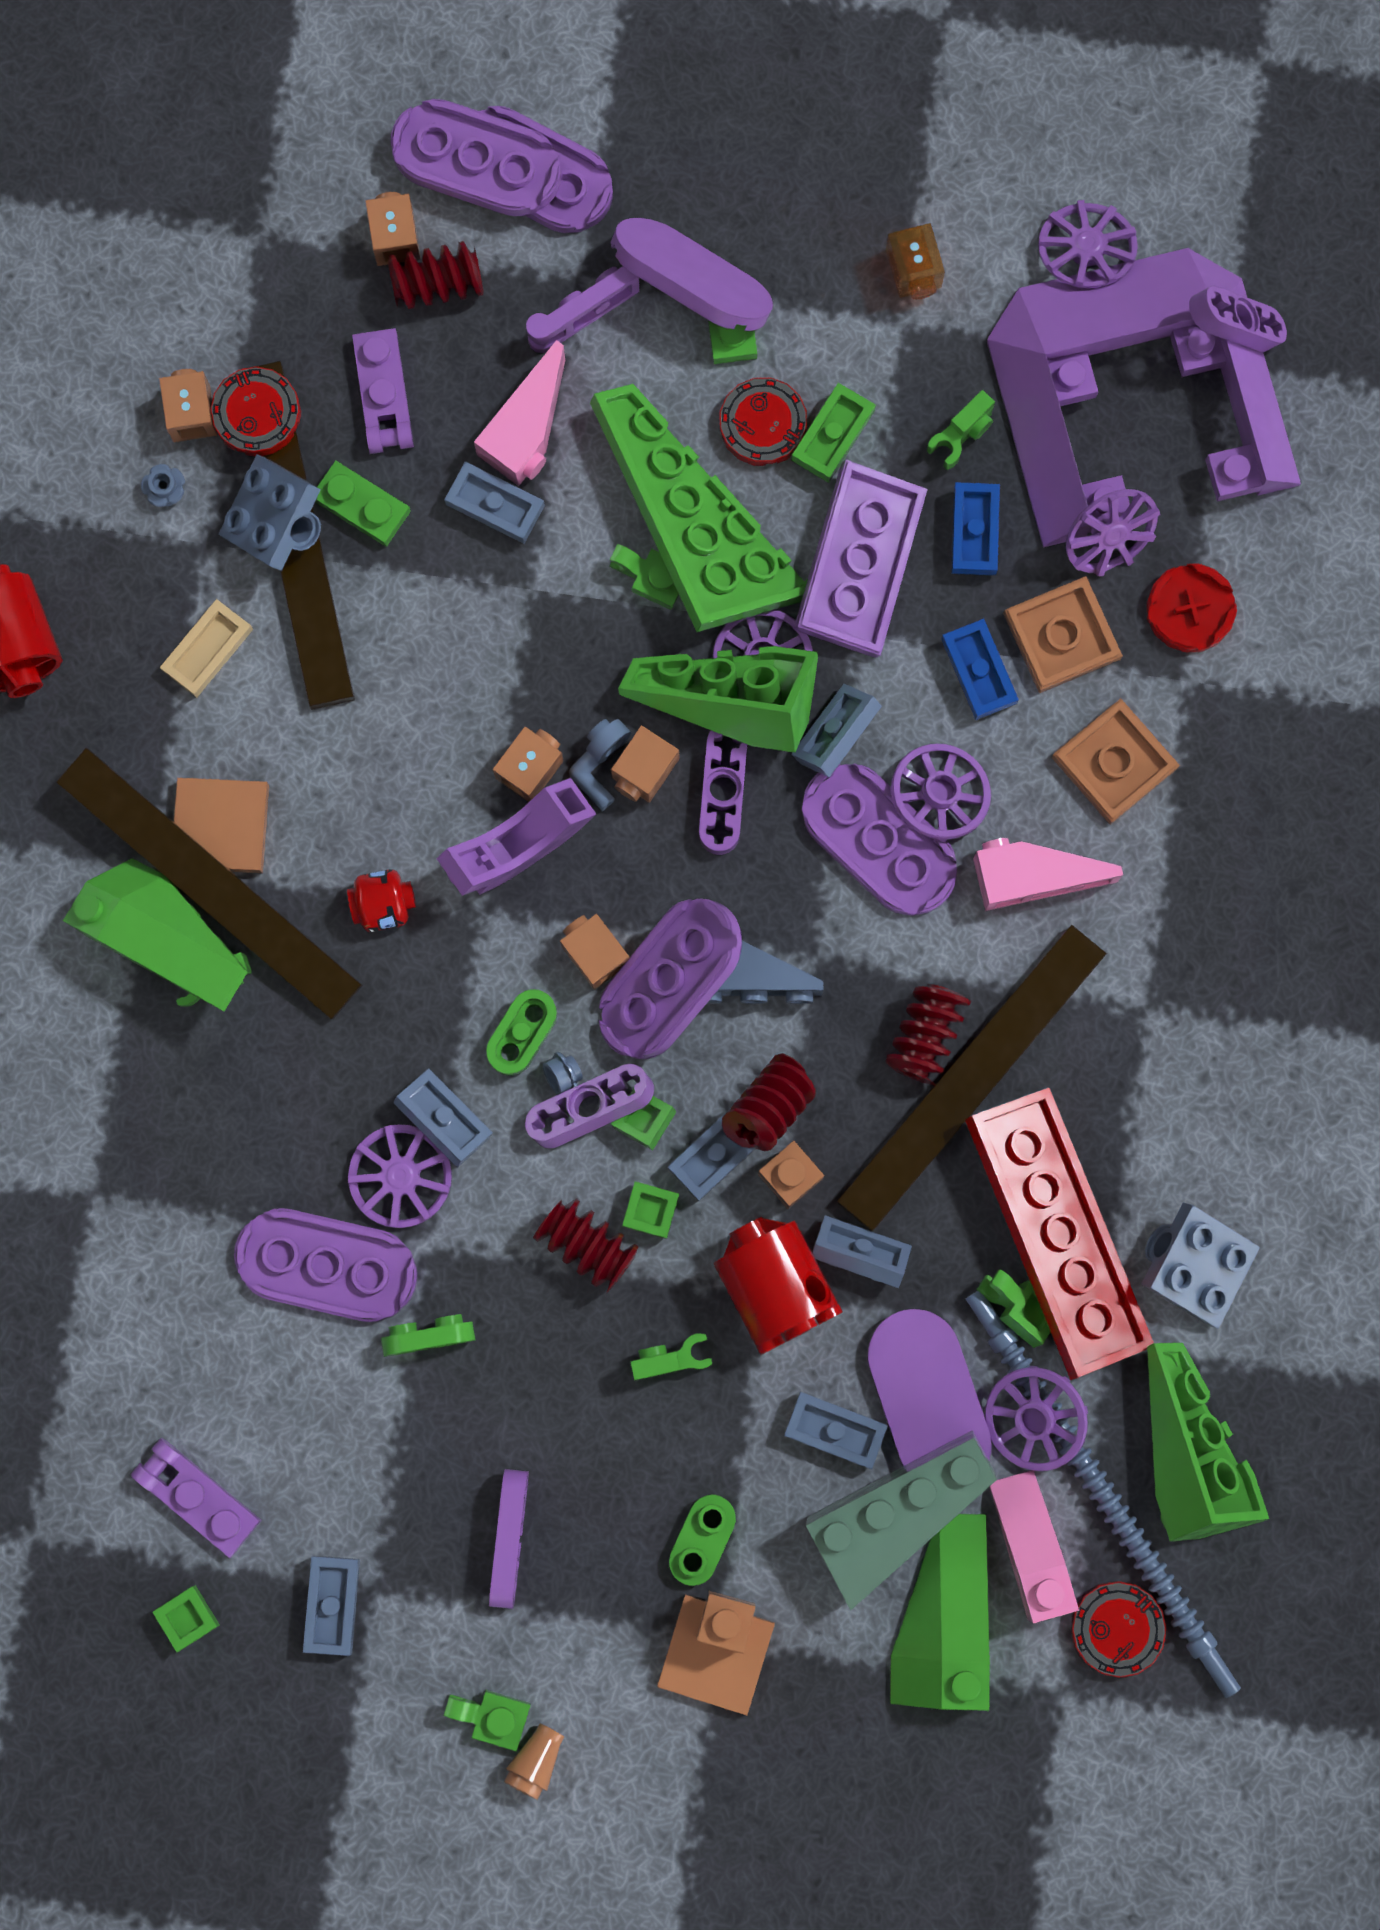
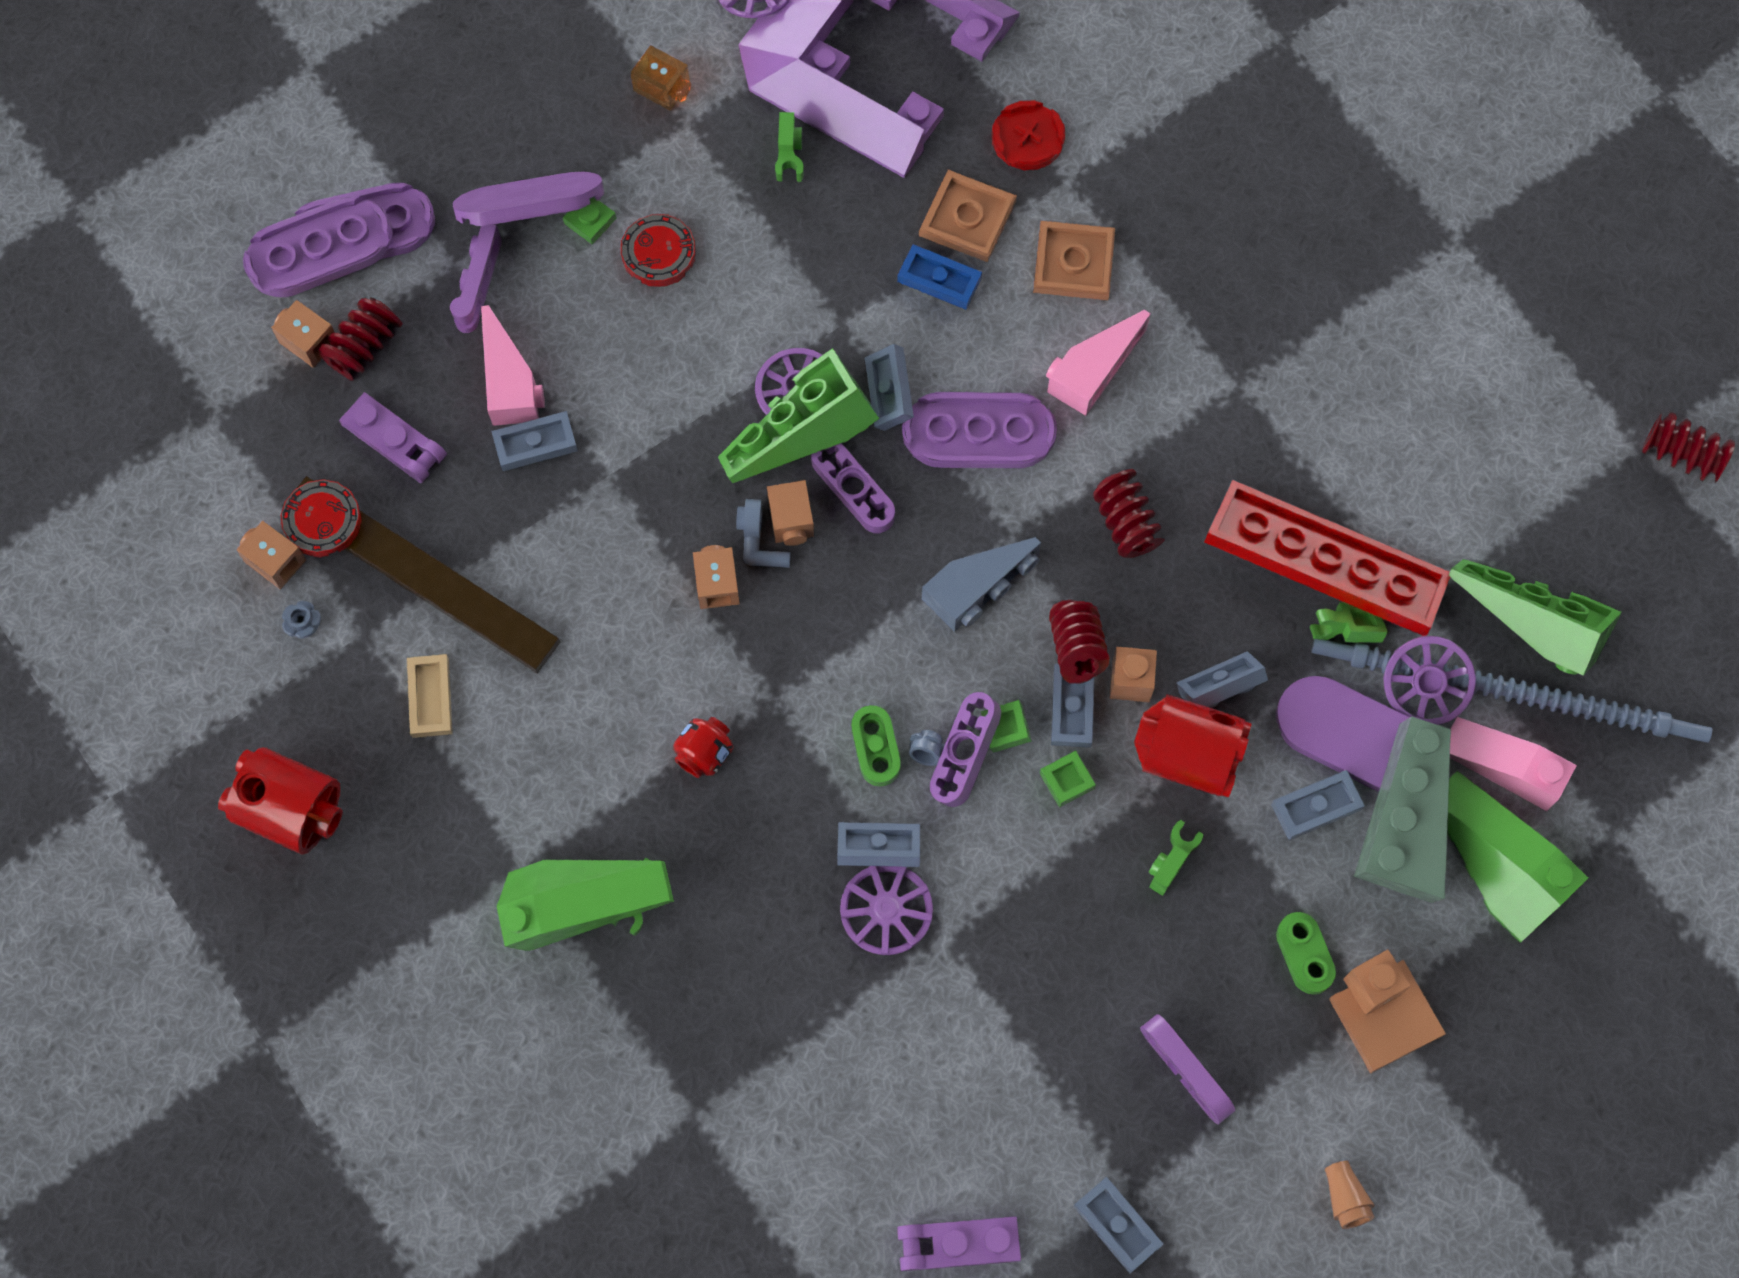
camera: 45 degrees left, 10 degrees down
dark brown tile [57,748,363,1019] -> none
nougat tile [174,778,269,873] -> none
sand blue plate [218,454,321,571] -> none
medium lavender tile [234,1208,418,1322] -> none
bright green plate [315,460,411,547] -> none
bright green plate [381,1314,475,1357] -> none
medium lavender arch [436,778,597,896] -> none
bright green plate [443,1690,531,1752] -> none
dark red piece [533,1198,638,1294] -> none
nougat brick [560,914,630,990] -> none
bright green wing [590,384,808,632] -> none
medium lavender tile [599,898,742,1059] -> none
bright green plate [609,544,679,610] -> none
bright green plate [791,383,876,483] -> none
medium lavender tile [793,460,927,658] -> none
dark brown tile [837,925,1107,1232] -> none
medium lavender wheel [891,744,991,842] -> none
blue plate [951,482,1000,575] -> none
medium lavender wheel [1066,489,1160,576] -> none
tile [1071,1581,1166,1678] -> none
sand blue plate [1141,1202,1260,1329] -> none

